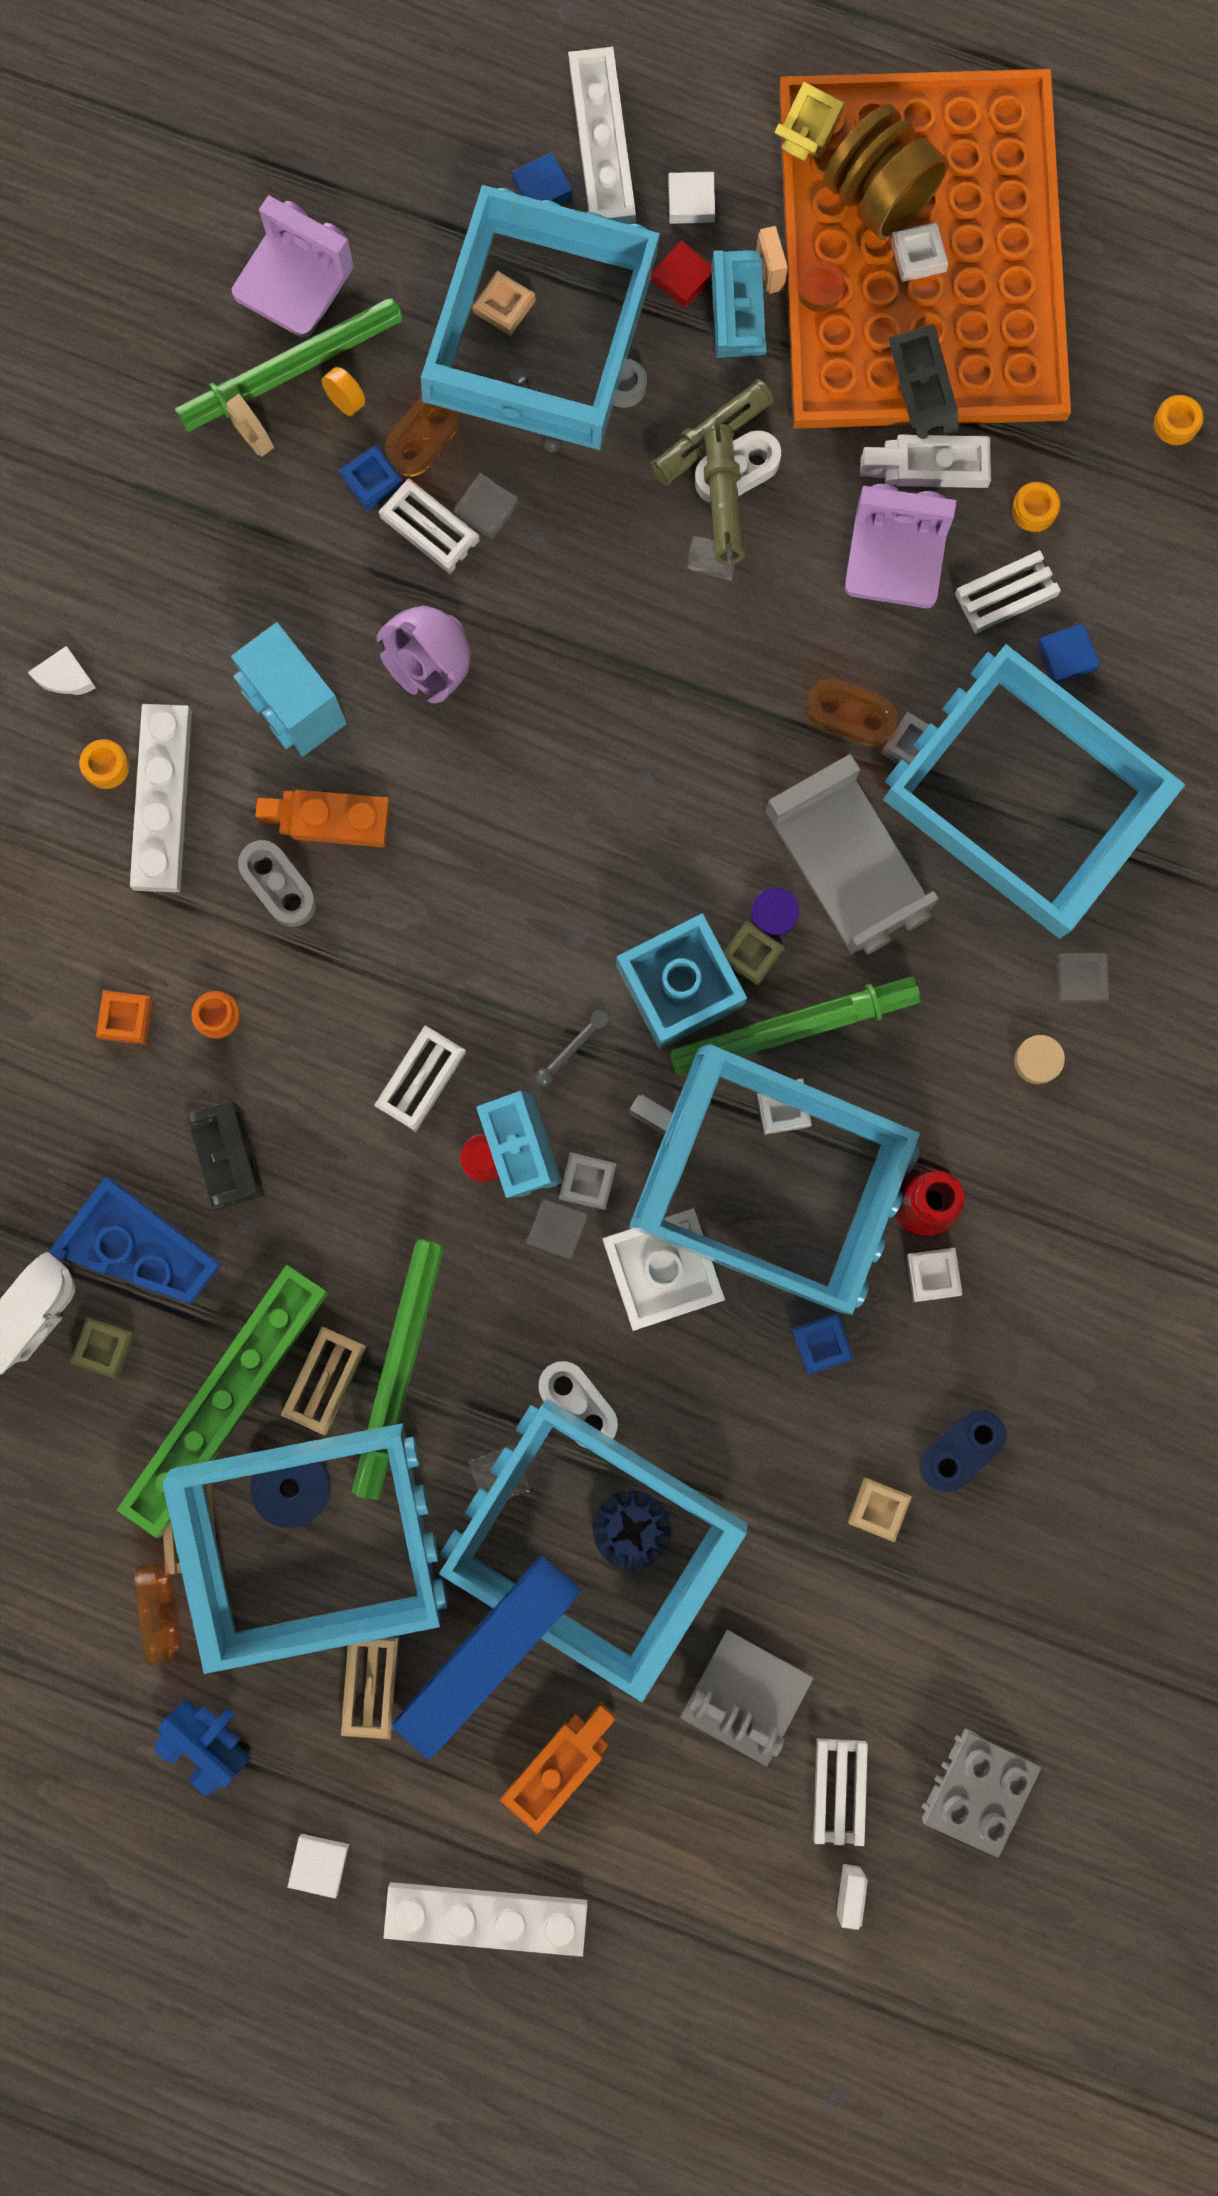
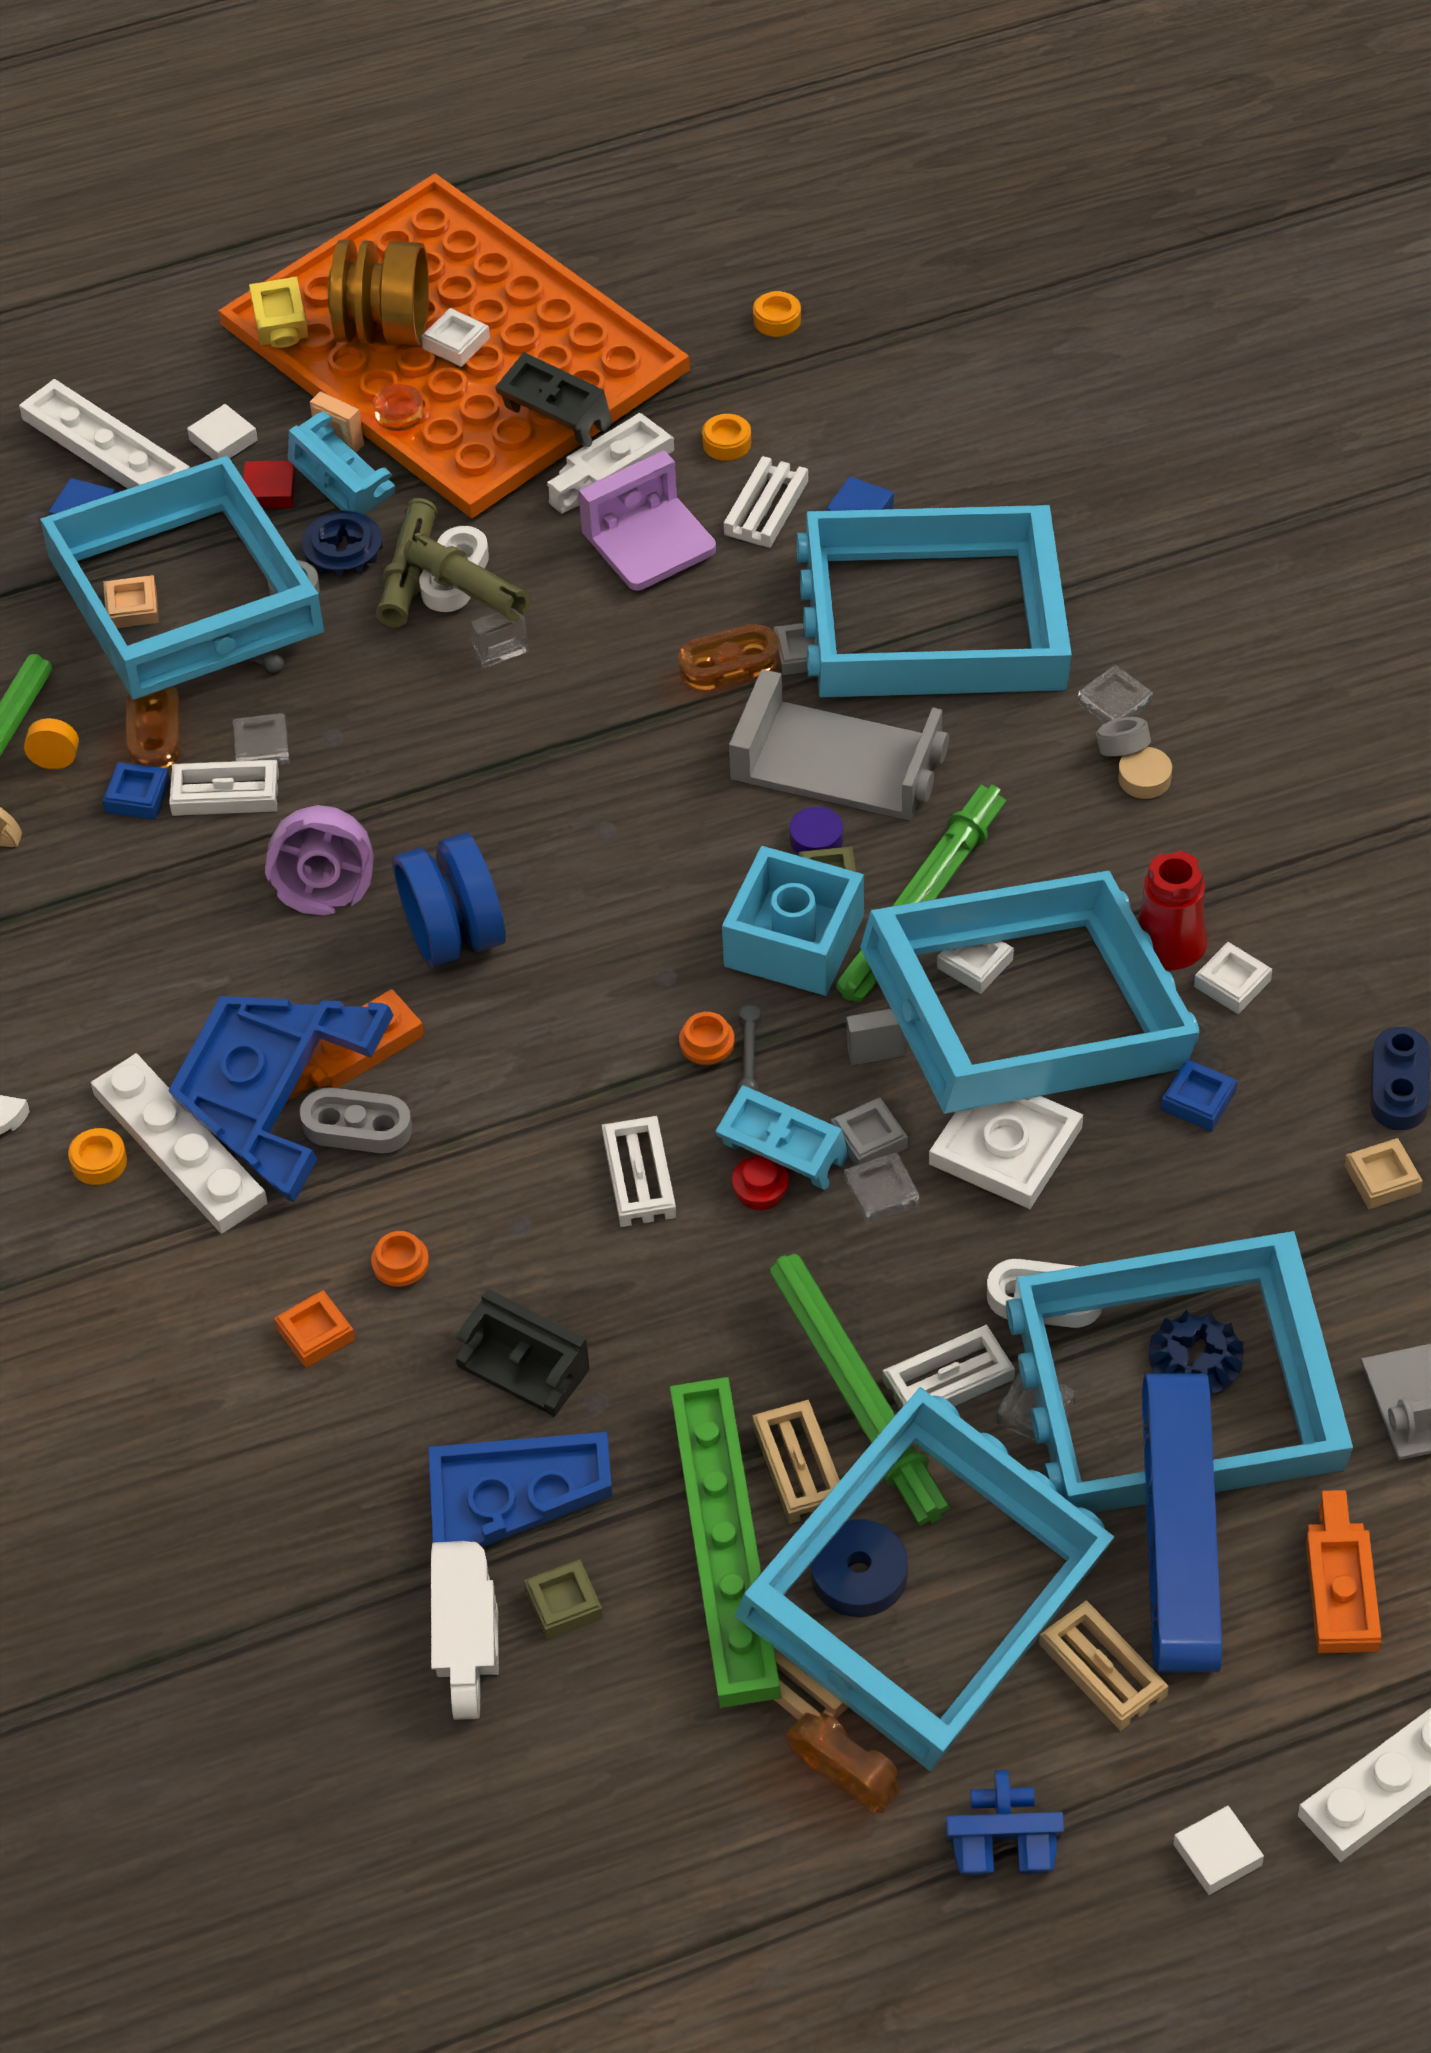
camera: 40 degrees left, 30 degrees down
medium azure brick [231,622,347,757] -> none
none -> blue wing [168,996,394,1202]
none -> dark blue gear [302,511,383,578]
none -> blue wheel [392,832,506,969]
none -> orange plate [679,1012,735,1065]
none -> white tile [883,1325,1015,1408]
none -> light grey tile [1096,717,1151,756]

